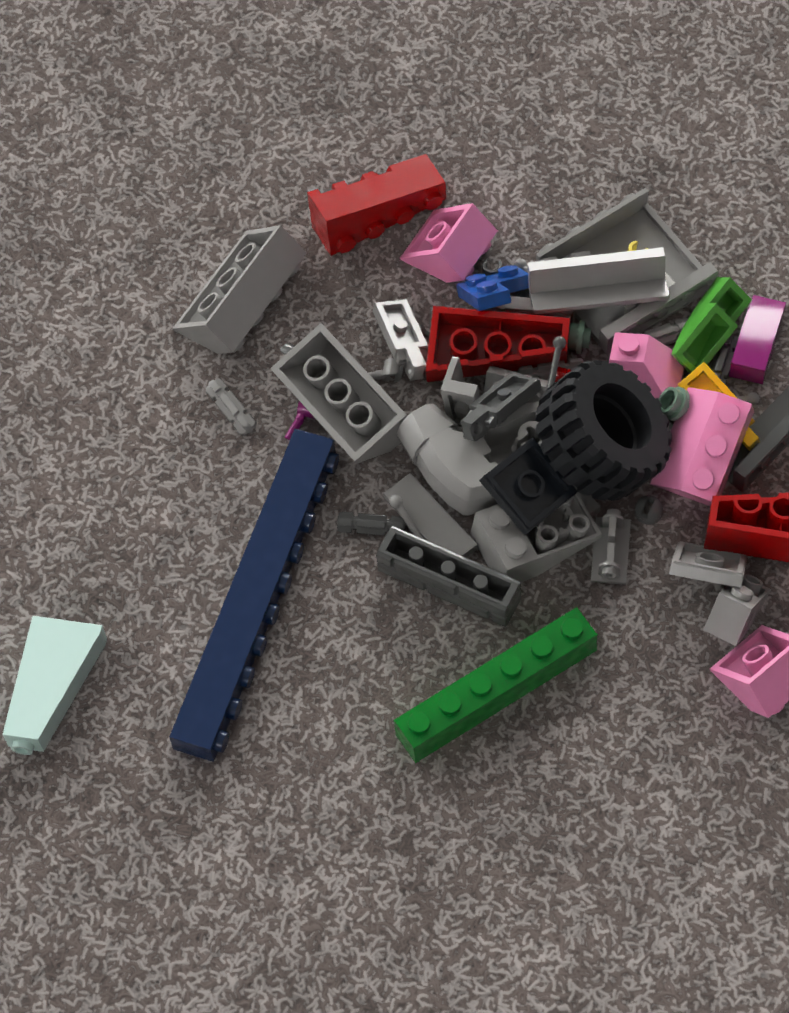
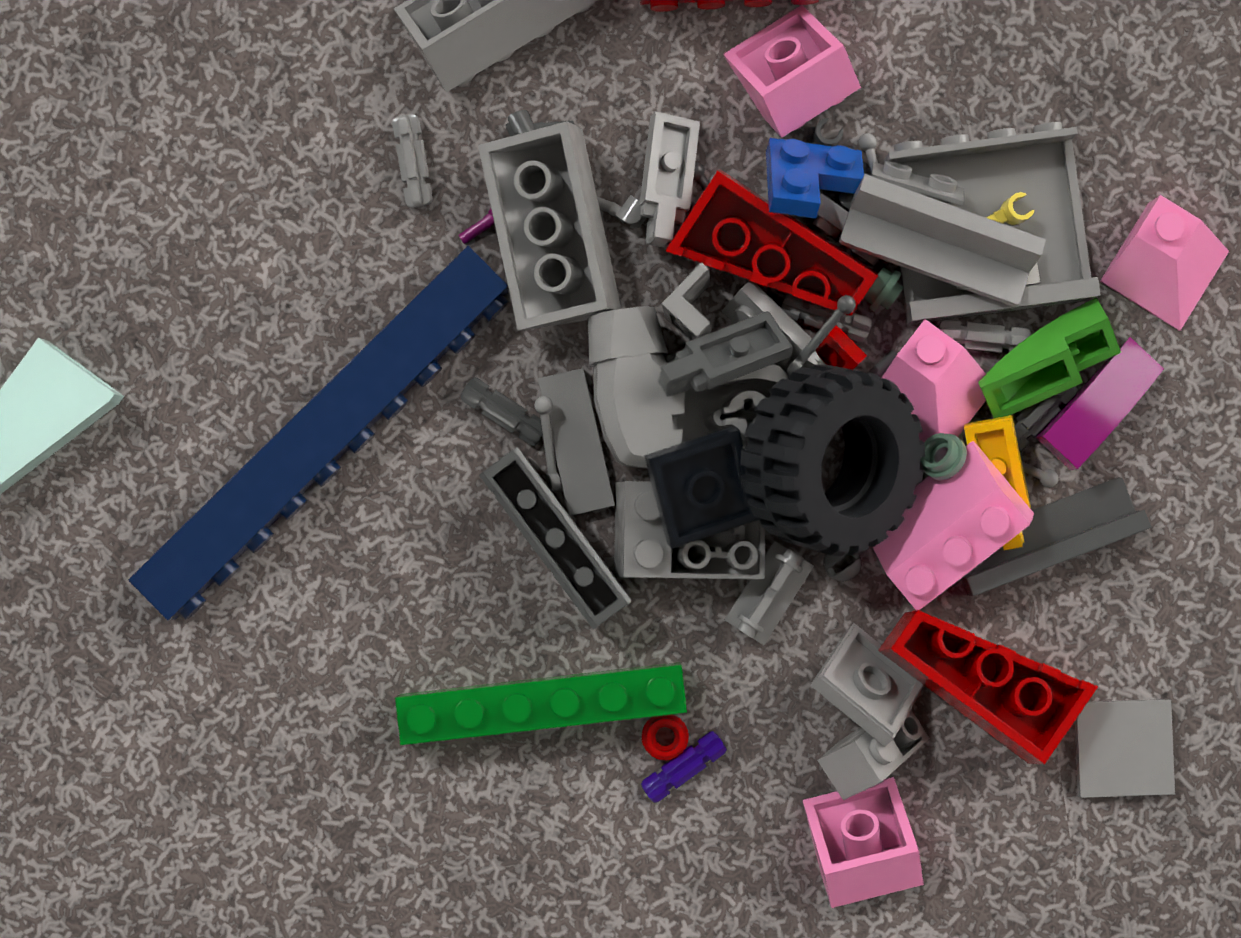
camera: 20 degrees right, 25 degrees up
none -> red plate [641,714,689,760]
none -> dark purple axle [641,731,727,803]
none -> bright pink slope [1100,195,1229,331]

